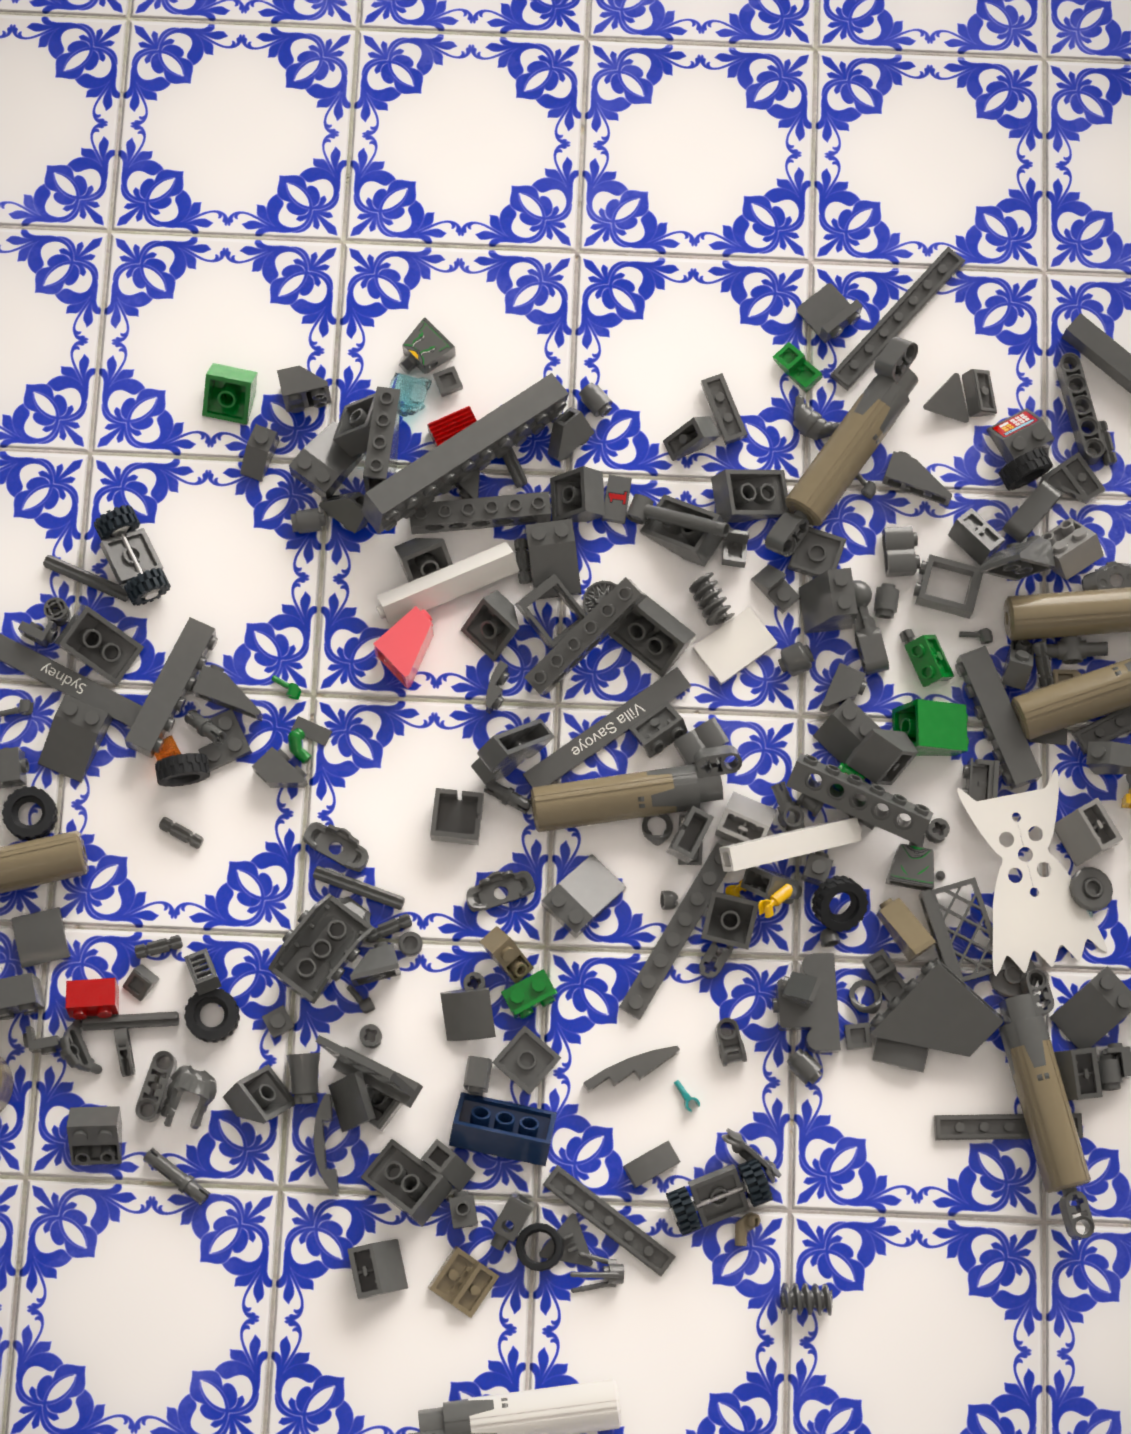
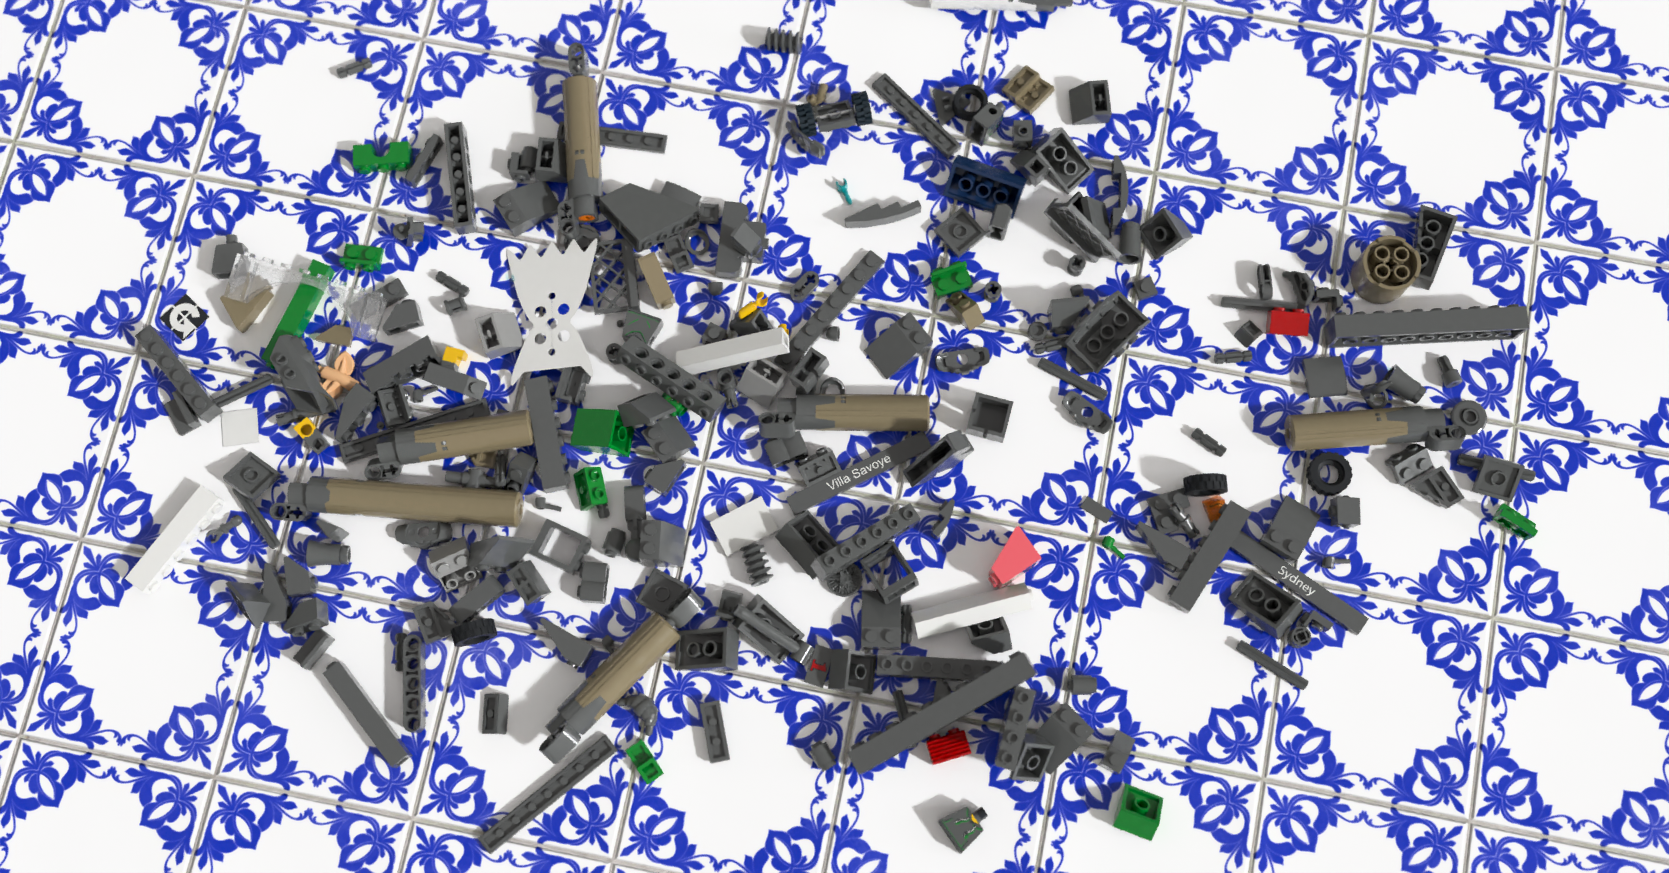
camera: 165 degrees left, 0 degrees up
dark grey slope [67,1106,122,1165] -> none
plate [94,505,171,606] -> none
dark grey beam [135,1051,177,1122] -> none
dark grey pin [143,1147,211,1206] -> none
dark grey piece [161,1065,217,1130] -> none
dark grey slope [184,948,222,996] -> none
black tyre [184,988,240,1043] -> none
dark grey slope [252,747,308,788] -> none
dark grey slope [277,365,332,413] -> none
green arm [288,728,312,764] -> none
dark grey slope [319,492,368,533] -> none
clear light blue piece [389,372,432,417] -> none
dark grey plate [433,366,463,397] -> none
dark grey slope [440,987,496,1041] -> none
dark grey slope [461,590,519,661] -> none
dark grey pin [484,781,531,814] -> none
dark grey slope [548,407,595,462] -> none
dark grey plant [570,1252,624,1293] -> none
dark grey slope [623,1140,681,1188] -> none
dark grey slope [663,416,720,461] -> none
dark grey slope [701,891,759,950] -> none
dark grey piece [715,1018,747,1067] -> none
dark grey slope [751,564,800,614] -> none
dark grey head [778,642,815,677] -> none
dark grey brick [786,1048,823,1085] -> none
dark grey bracket [797,283,863,343] -> none
black tyre [812,875,868,932] -> none
dark grey piece [923,373,969,423] -> none
dark grey slope [987,408,1055,464] -> none
dark grey wheel [1069,867,1113,911] -> none

